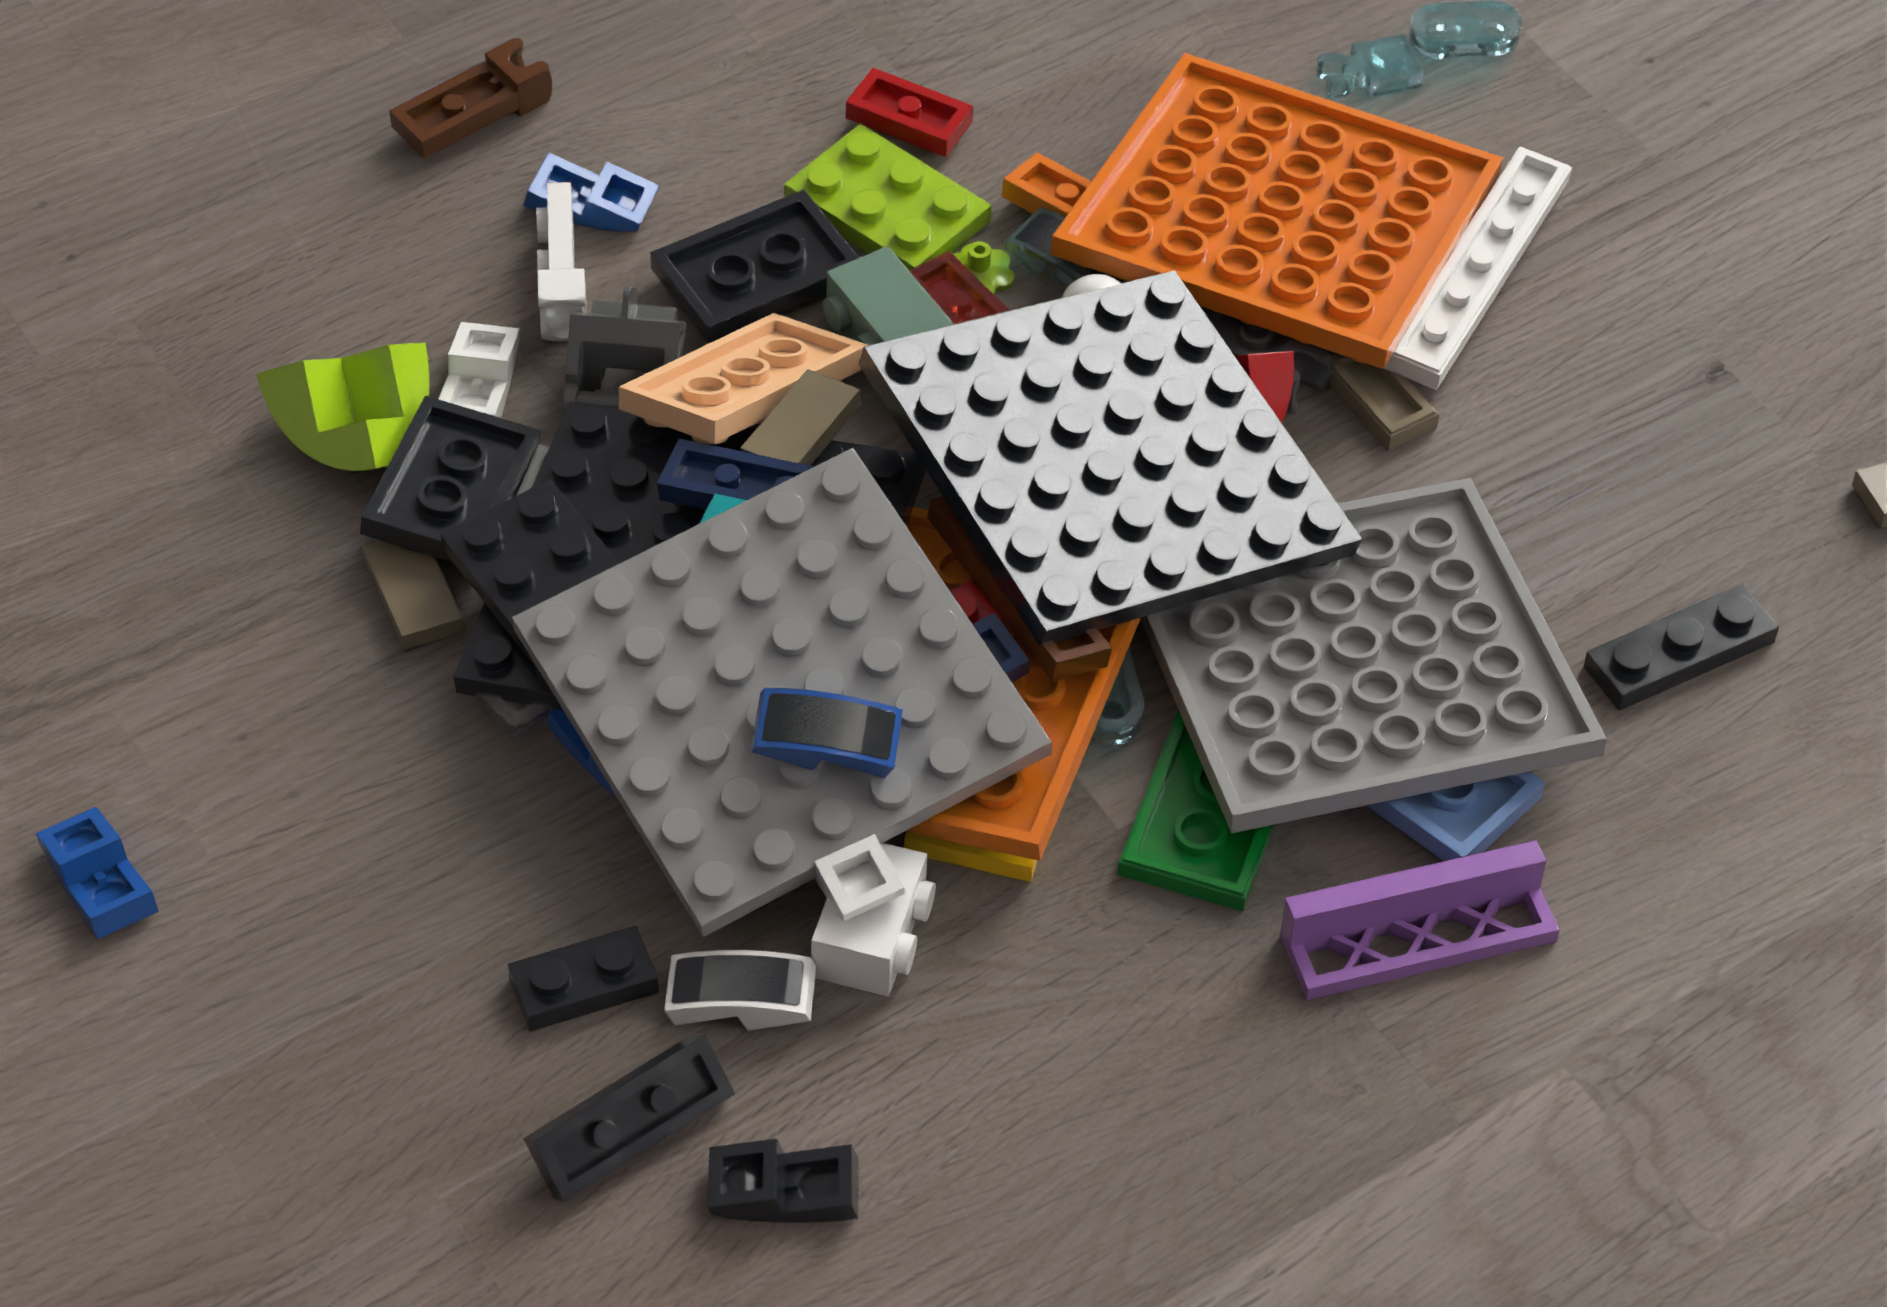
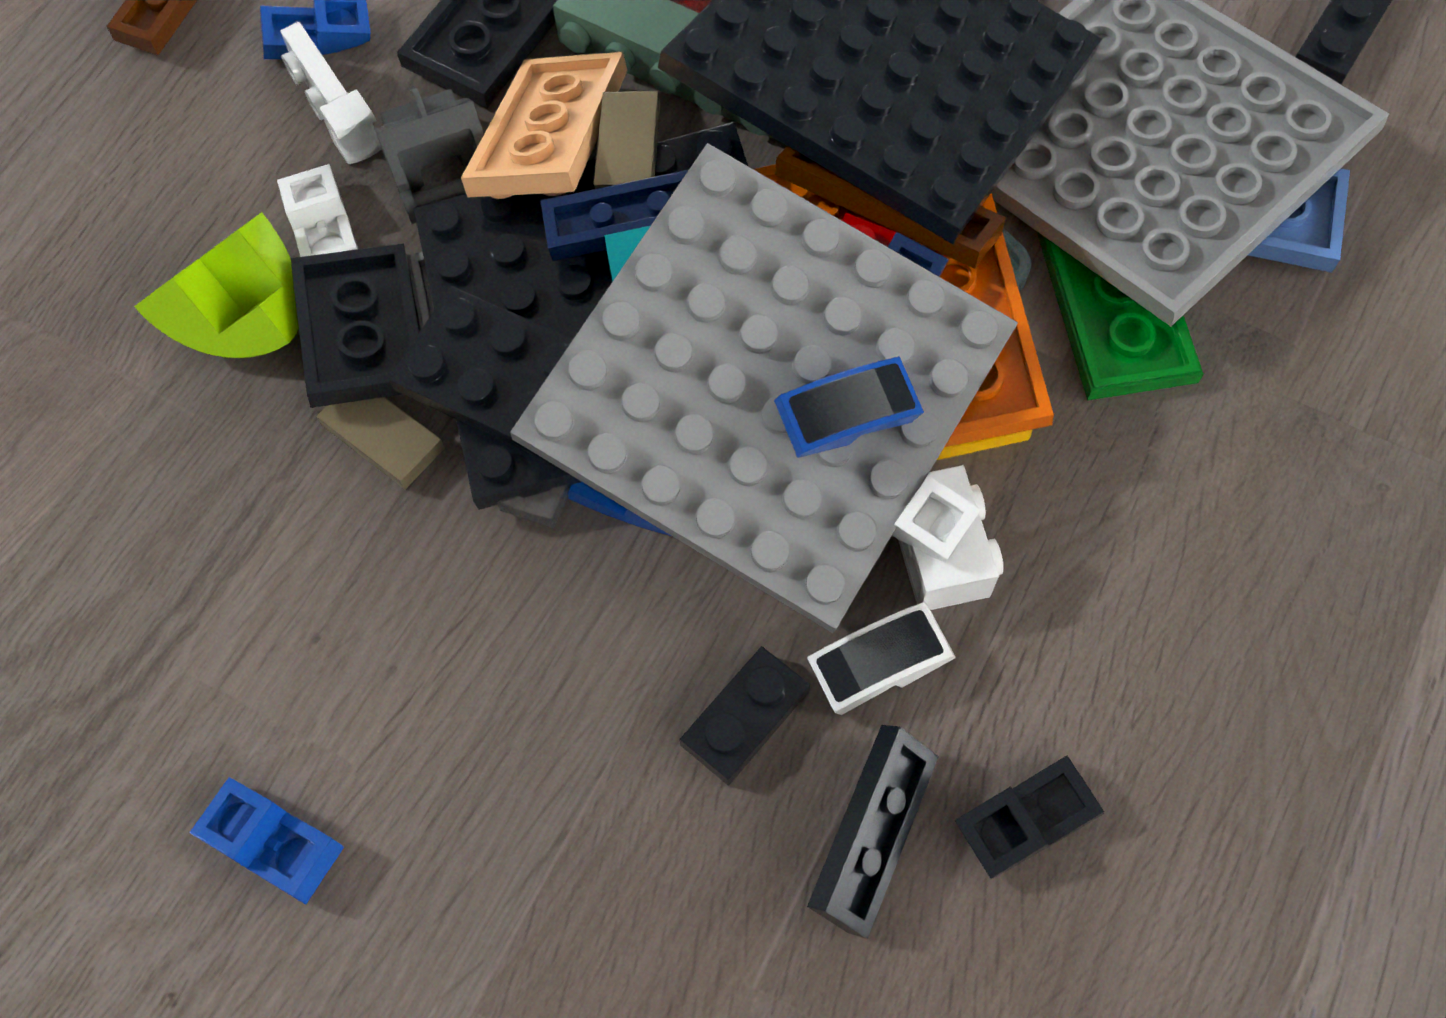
camera: 25 degrees left, 15 degrees up
medium lavender fence [1280,840,1560,1000] -> none

